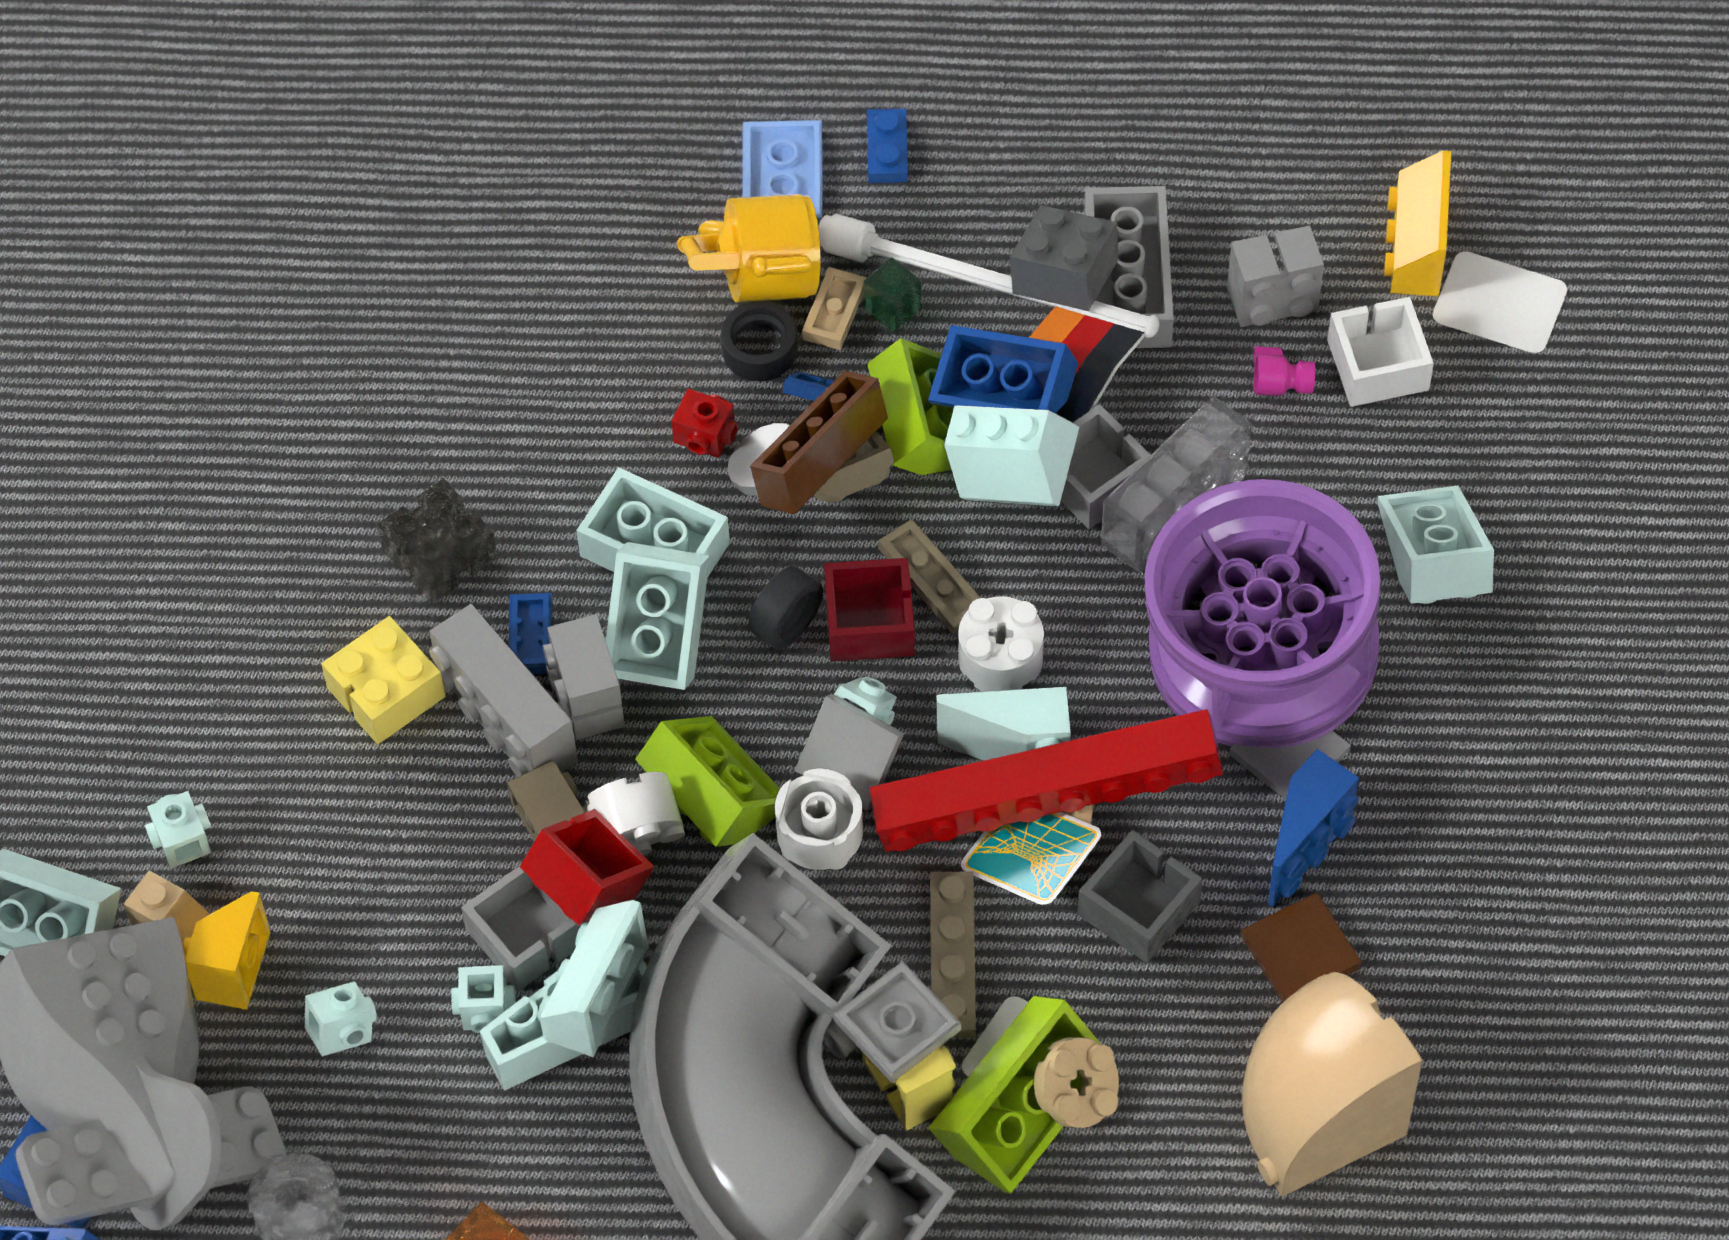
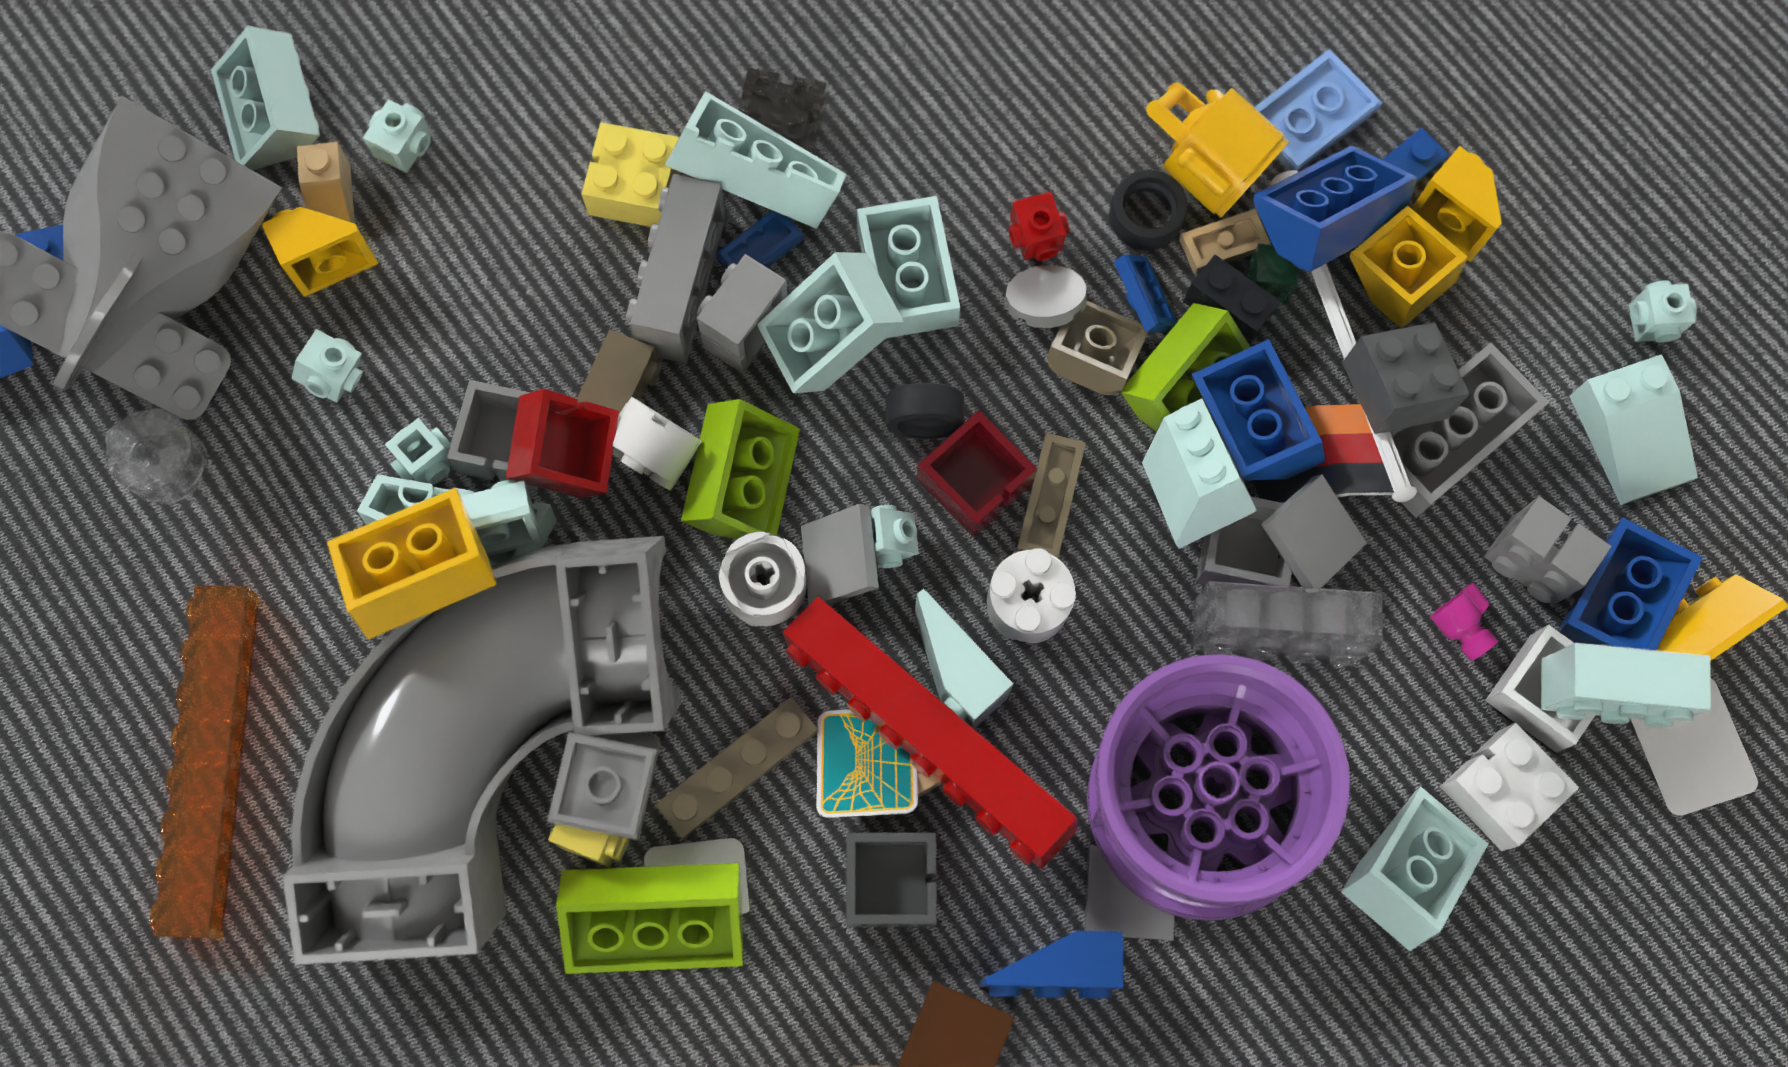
camera: 45 degrees right, 15 degrees up
reddish brown brick [750,371,888,515] -> none
tan plate [1034,1037,1119,1128] -> none
none -> yellow slope [327,488,497,639]
none -> light aqua wedge [665,91,846,229]
none -> black brick [1183,254,1281,346]
none -> blue slope [1253,145,1417,272]
none -> light grey tile [1261,474,1367,594]
none -> yellow slope [1350,205,1468,328]
none -> yellow slope [1411,146,1502,262]
none -> white piece [1440,723,1579,851]
none -> light aqua brick [1541,643,1711,728]
none -> blue slope [1558,517,1703,651]
none -> light aqua slope [1569,354,1698,506]
none -> light aqua brick [1629,280,1697,342]

